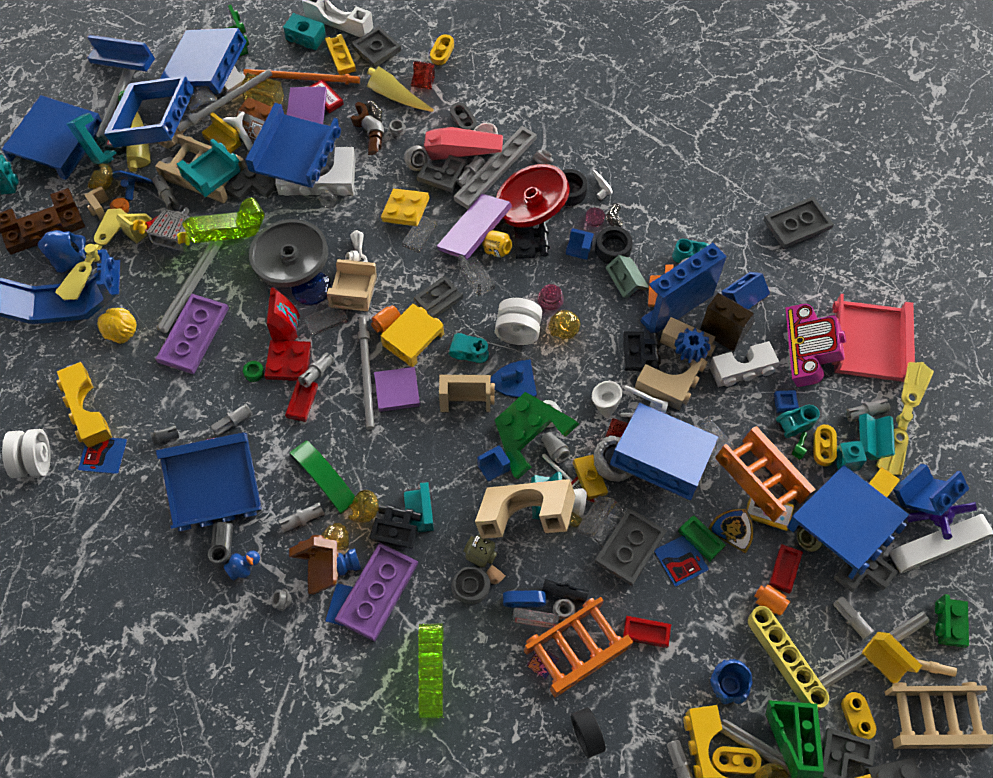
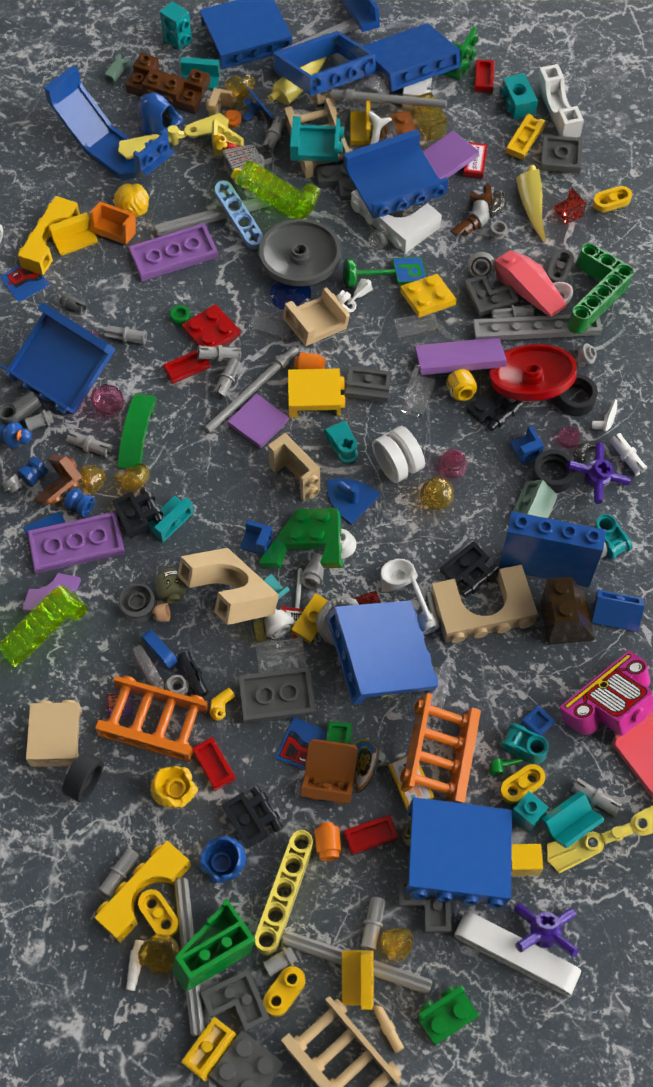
camera: 50 degrees right, 0 degrees up
teal panel [67,113,117,165] -> none
orange bar [243,69,360,85] -> none
red slope [266,287,301,341] -> none
blue gear [674,327,711,363] -> none
white arch [709,341,779,387] -> none
blue panel [893,464,969,516] -> none
none -> blue wheel [17,456,48,487]
none -> medium lavender tile [22,573,81,614]
none -> light grey pin [25,410,54,431]
none -> tan panel [26,700,82,767]
none -> yellow panel [49,212,98,256]
none -> orange panel [90,201,136,245]
none -> clear pink hair [90,384,124,417]
none -> yellow hair [150,766,198,808]
none -> teal panel [180,57,220,91]
none -> yellow arm [210,687,235,721]
none -> light grey axle [212,358,241,399]
none -> light blue beam [215,181,263,250]
none -> black plate [221,785,283,849]
none -> light grey pin [263,947,297,977]
none -> dark orange bracket [301,739,358,804]
none -> green piece [343,257,427,288]
none -> clear yellow cone [380,927,414,963]
none -> red tile [474,59,495,93]
none -> green beam [567,243,634,334]
none -> dark purple bar [567,442,631,504]
none -> white pin [609,433,647,476]

